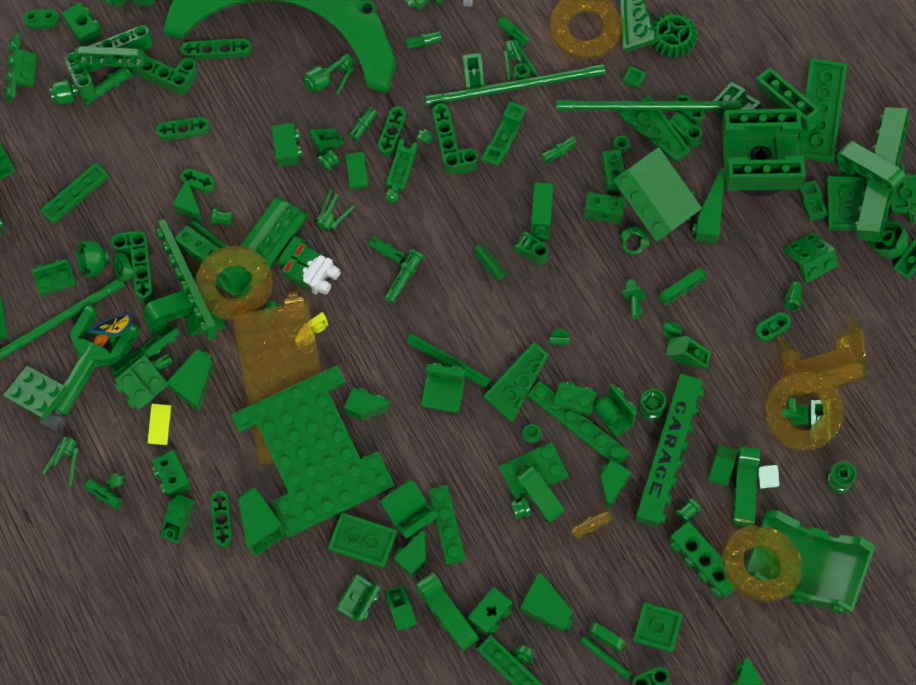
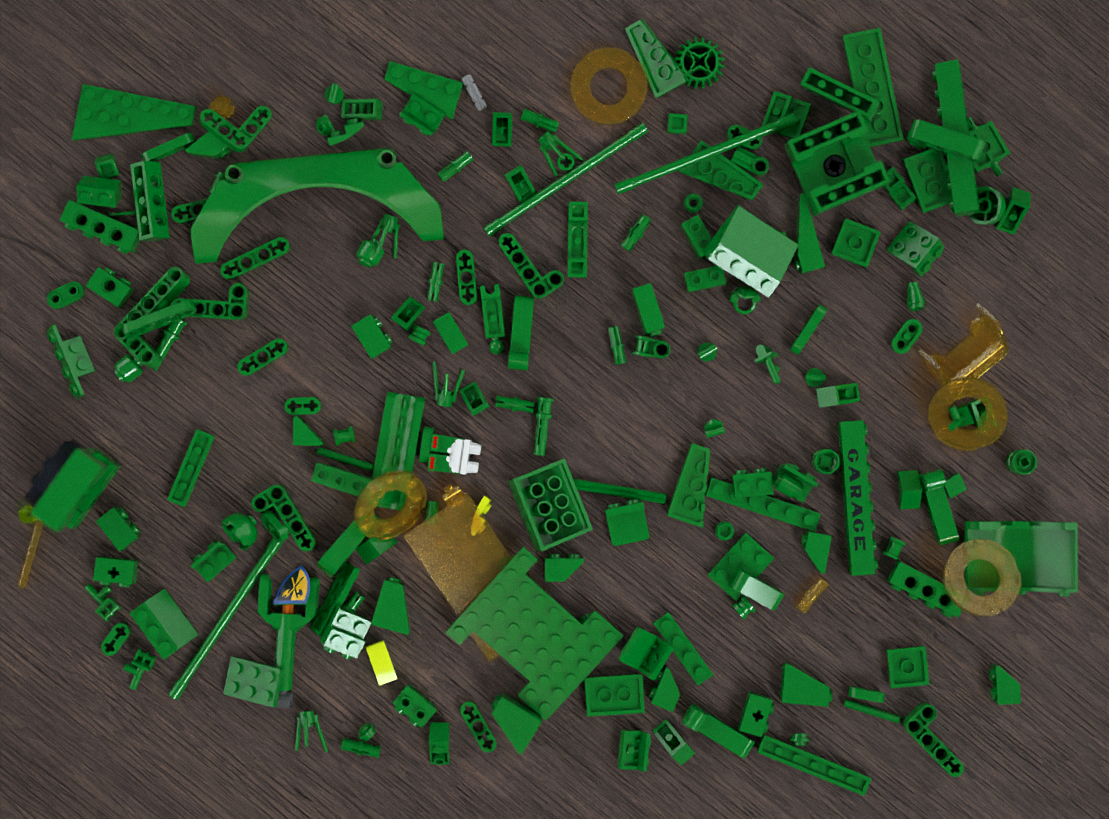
camera: 25 degrees left, 20 degrees up
green plate [156,219,216,340] -> none
green plate [416,129,434,145] -> none
green slope [475,245,508,282] -> none
none -> green slope [459,381,490,416]
none -> green slope [492,112,513,147]
none -> green beam [508,295,534,371]
none -> green slope [508,458,593,552]
none -> green axle [608,326,627,365]
none -> green plate [697,343,718,362]
none -> green plate [830,218,881,268]

